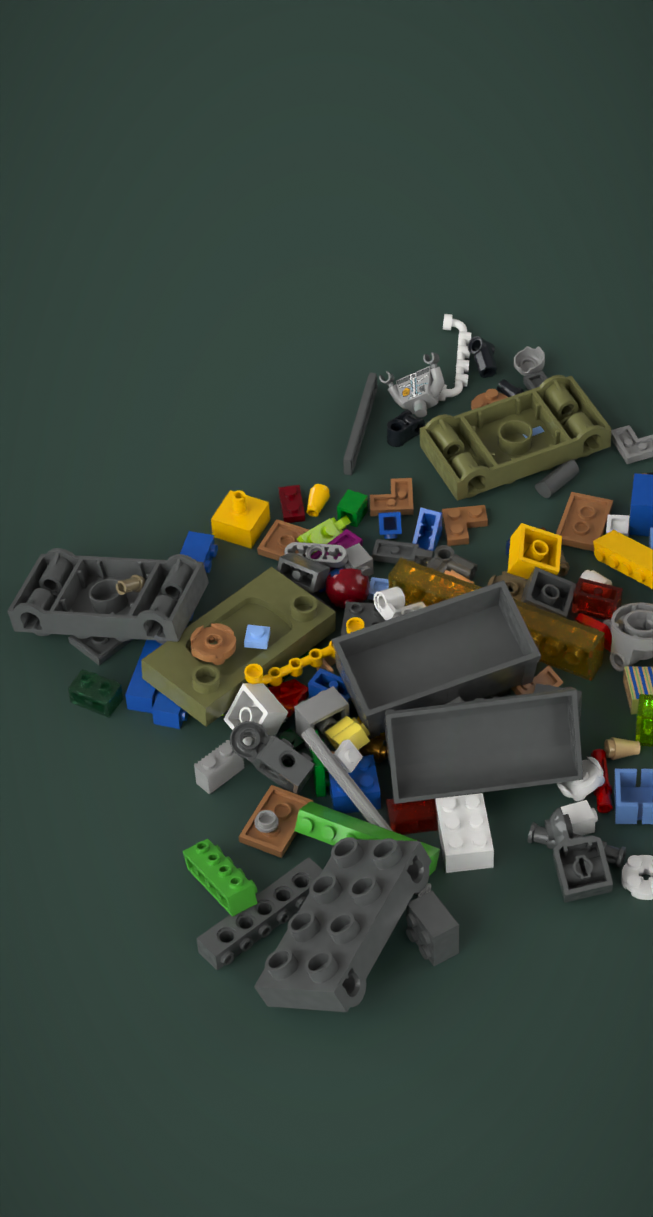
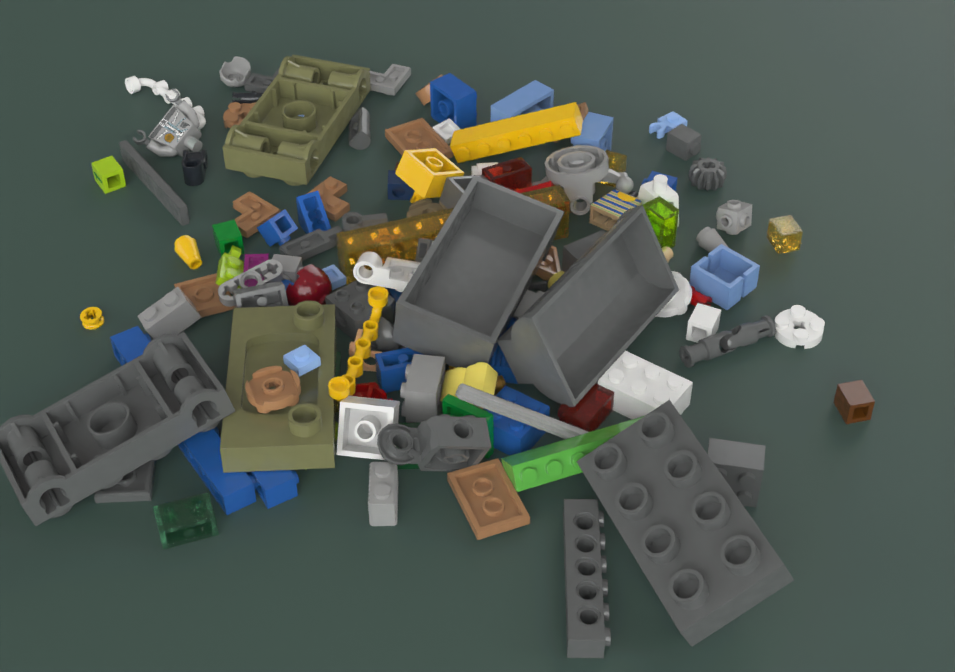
camera: 50 degrees left, 5 degrees down
dark tan pin [116,575,145,595] -> none
bright green brick [183,838,258,917] -> none
yellow brick [211,490,270,549] -> none
light grey plate [255,810,279,833] -> none
dark red plate [278,485,305,523] -> none
white plate [333,740,363,773] -> none
black piece [468,336,498,378] -> none
dark grey brick [544,807,613,903] -> none
none -> yellow bush [80,307,104,330]
none -> lime brick [91,156,126,194]
none -> light grey brick [138,287,202,339]
none -> reddish brown brick [833,380,875,424]

